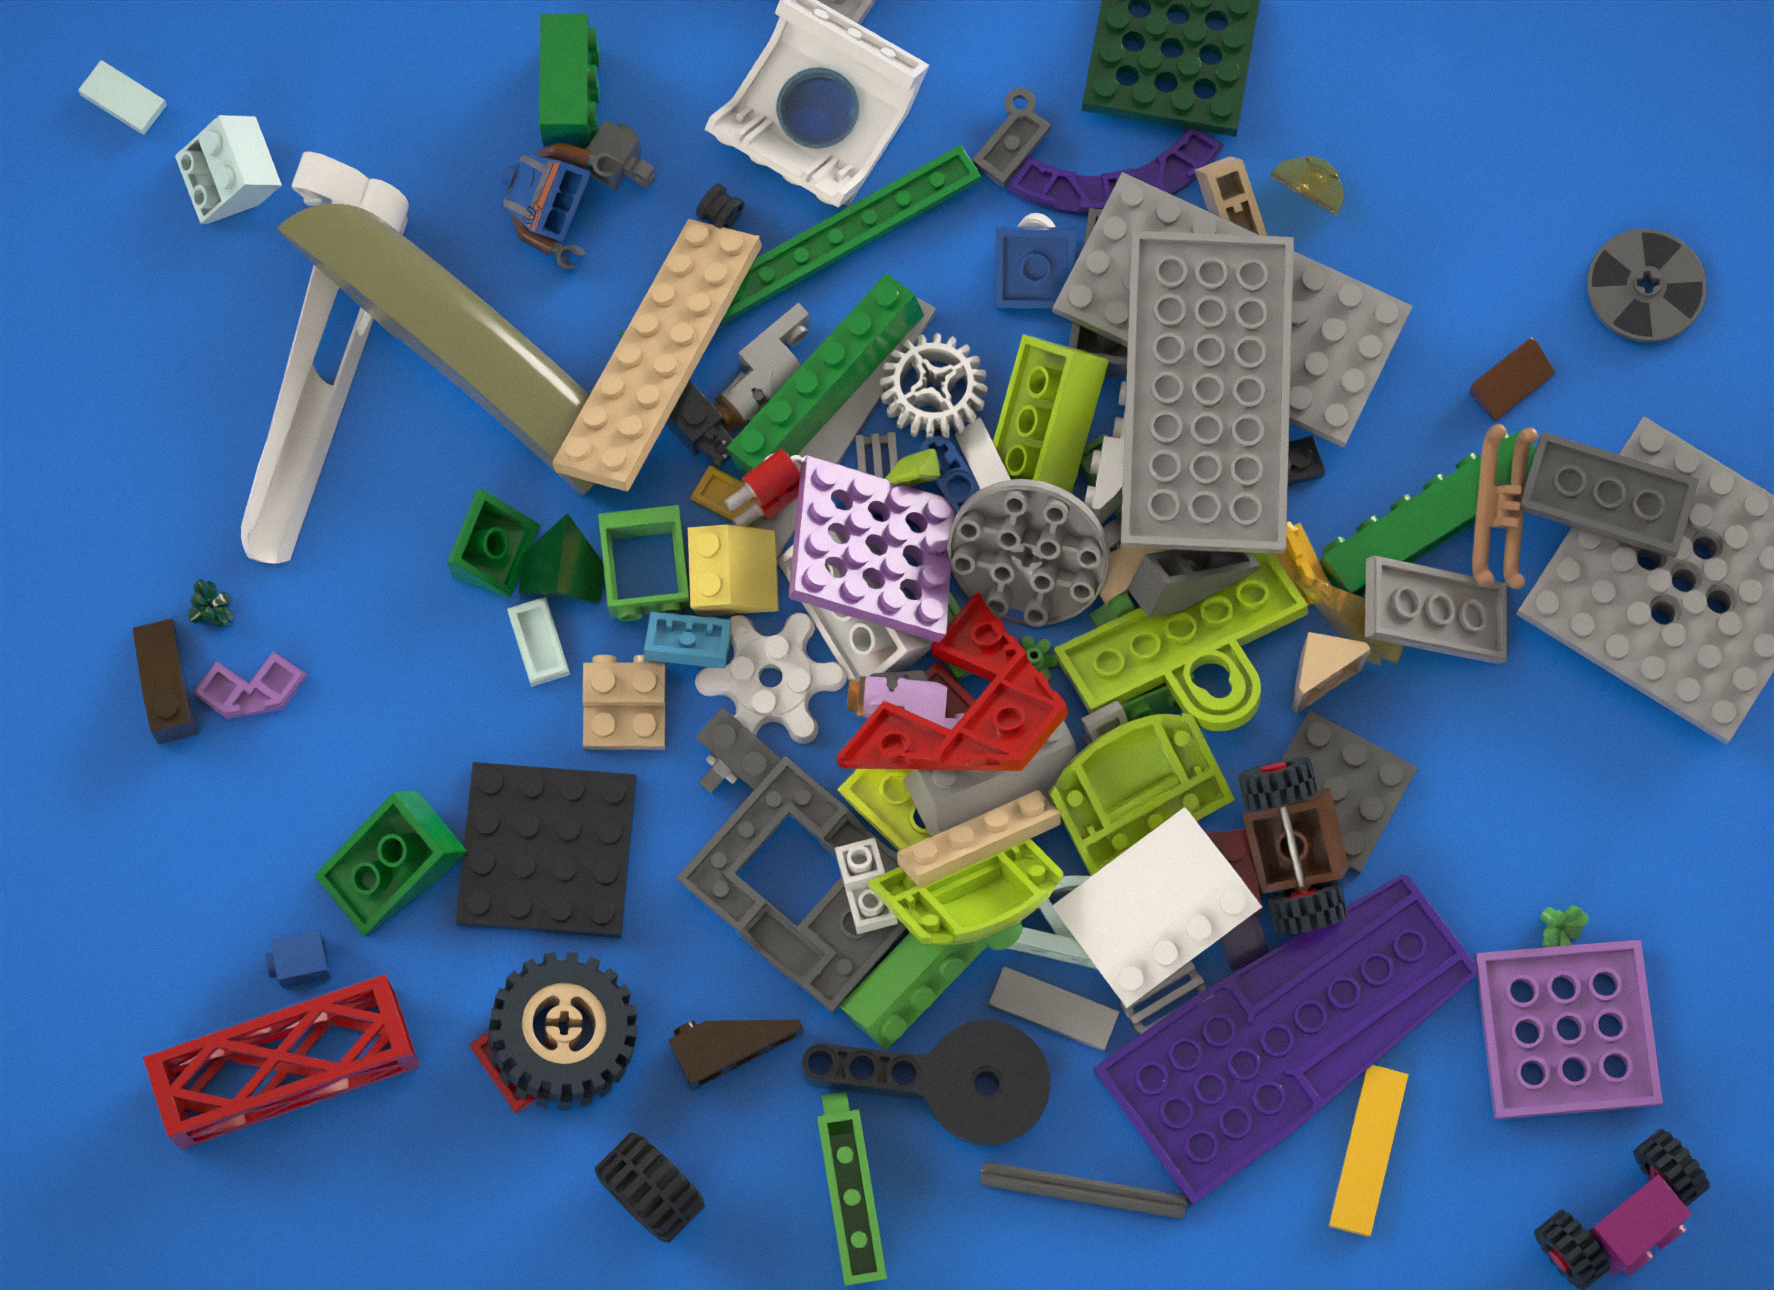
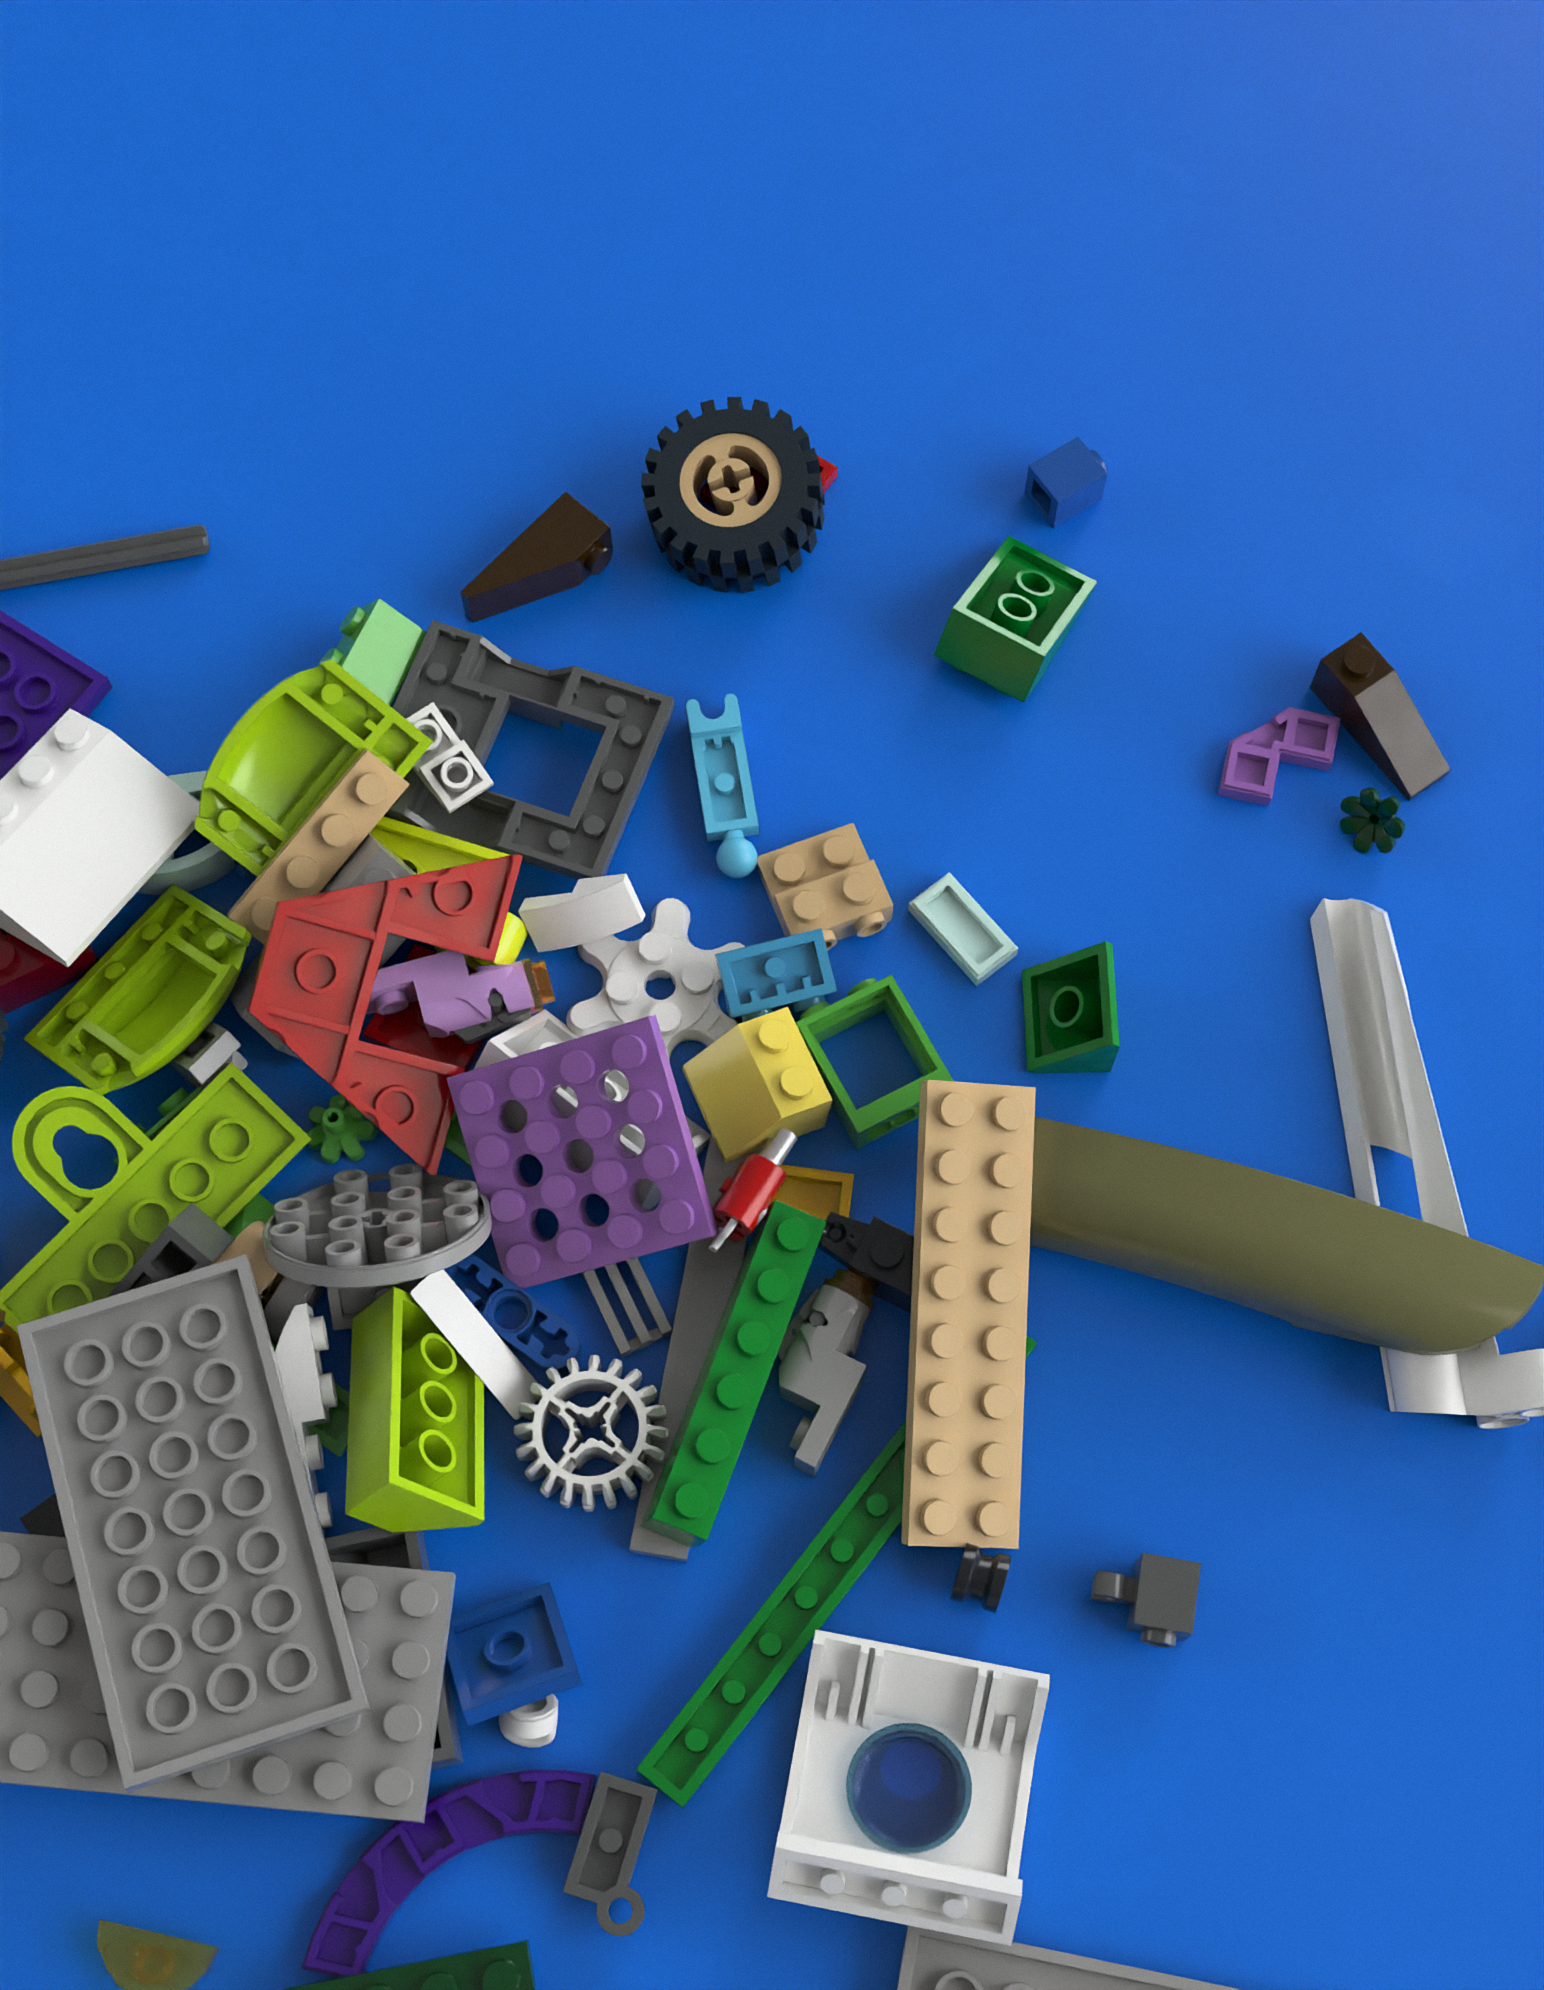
camera: 160 degrees right, 5 degrees down
red piece [143,974,420,1150] -> none
black plate [456,762,637,938] -> none
torso [502,142,620,269] -> none
dark green slope [518,513,604,605] -> none
green brick [539,14,600,149] -> none
black tyre [594,1132,705,1243] -> none
dark grey hinge [695,707,782,793] -> none
black beam [801,1020,1050,1146] -> none
bright green hinge [817,1091,887,1286] -> none
lime slope [885,449,941,487] -> none
light grey tile [988,966,1120,1052] -> none
tan slope [1194,156,1267,236] -> none
none -> white slope [518,874,645,952]
none -> medium azure plate [685,694,759,878]

